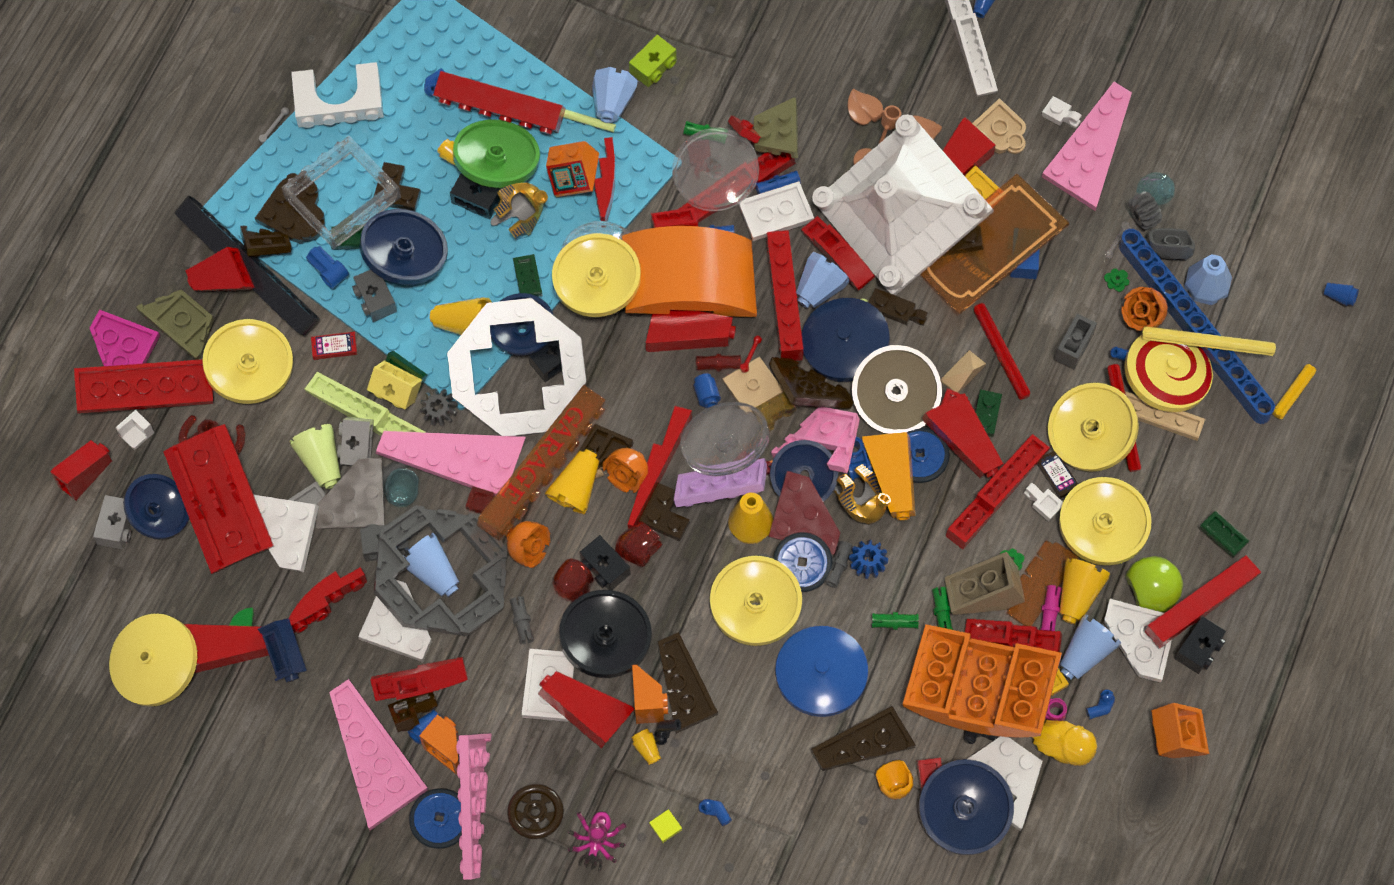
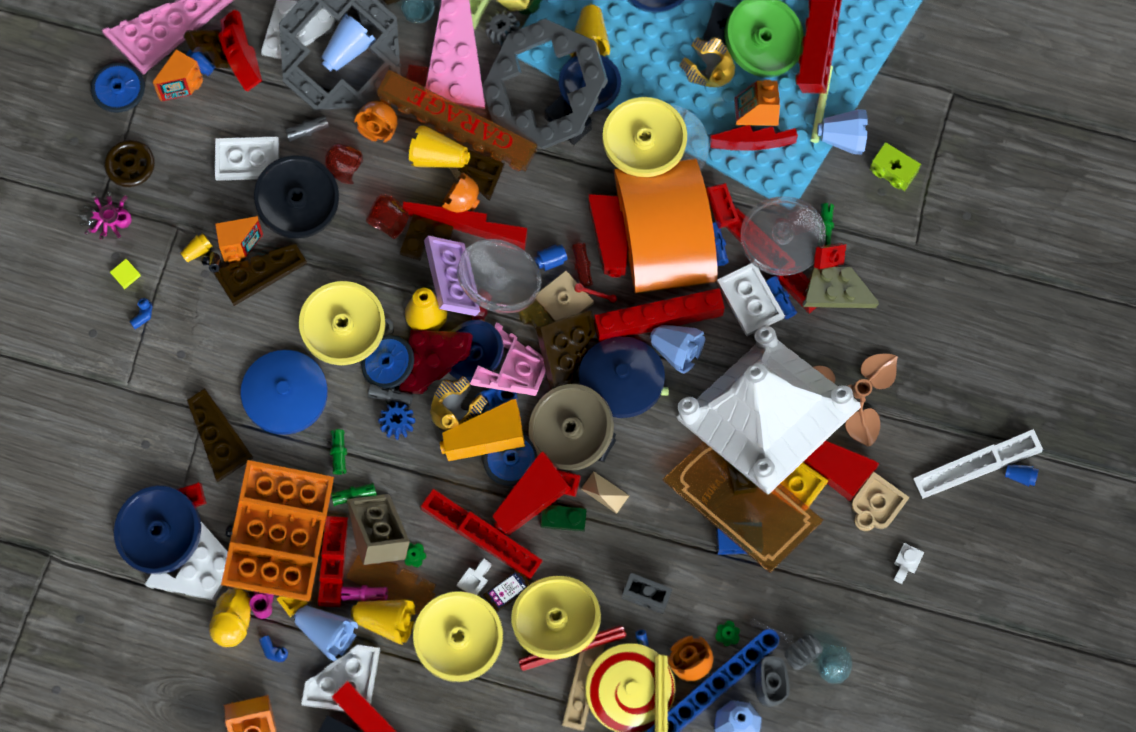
camera: 80 degrees right, 5 degrees up
bright pink wing [456,733,491,880] -> none
dark green plate [513,254,543,297] -> none
red slope [538,671,634,749] -> none
black brick [579,535,631,590] -> none
red slope [801,216,875,291] -> none
dark brown plate [868,288,928,326] -> none
light orange hair [876,760,913,800] -> none
red axle [974,303,1030,400] -> none
bright pink wing [1042,82,1132,211] -> none
lime cylinder [1125,556,1183,613] -> none

